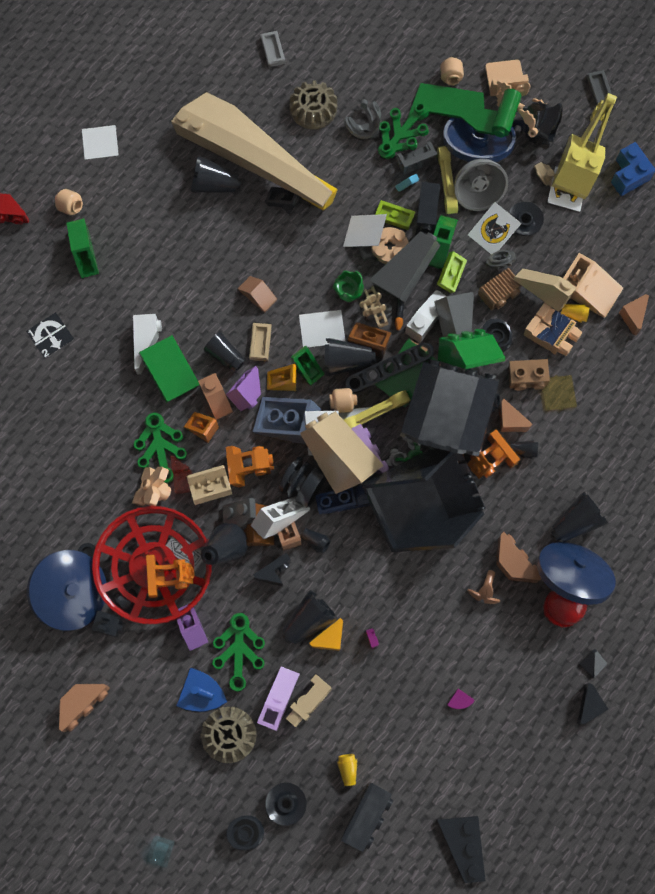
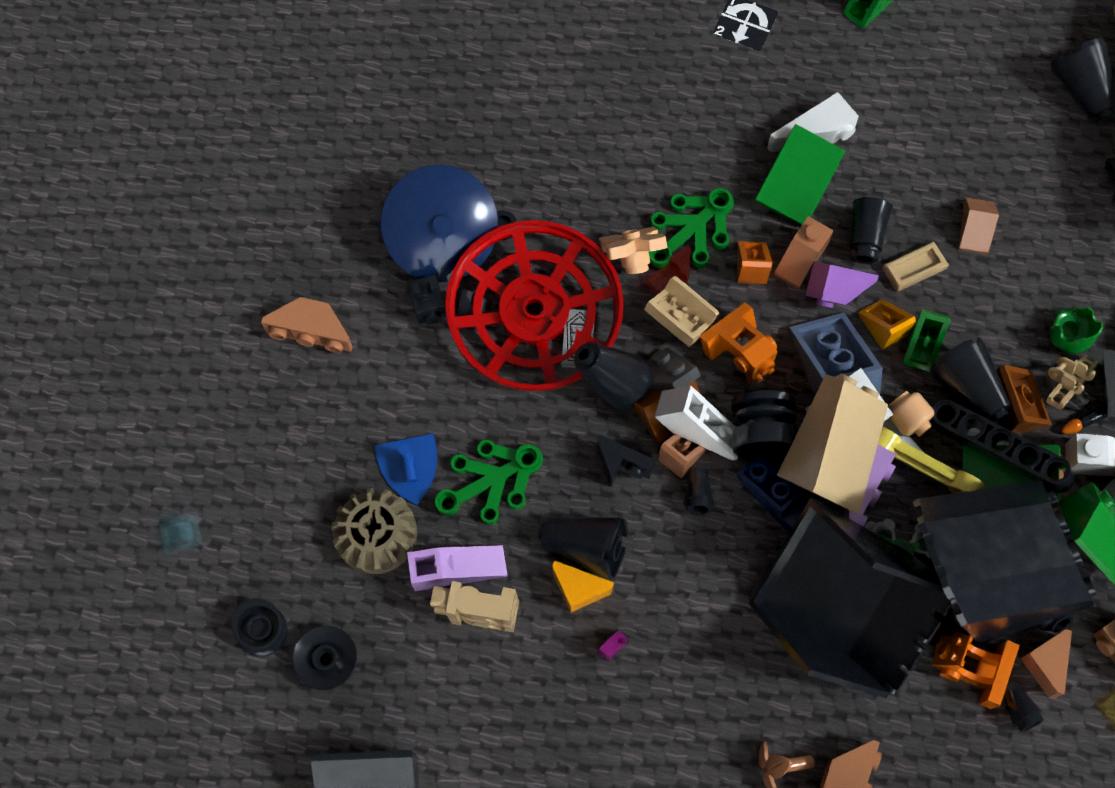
camera: 60 degrees right, 5 degrees down
orange tile [146,555,194,598] -> none
medium lavender slope [177,605,208,651] -> none
white sticker [299,310,345,347] -> none
yellow cone [337,754,357,786] -> none

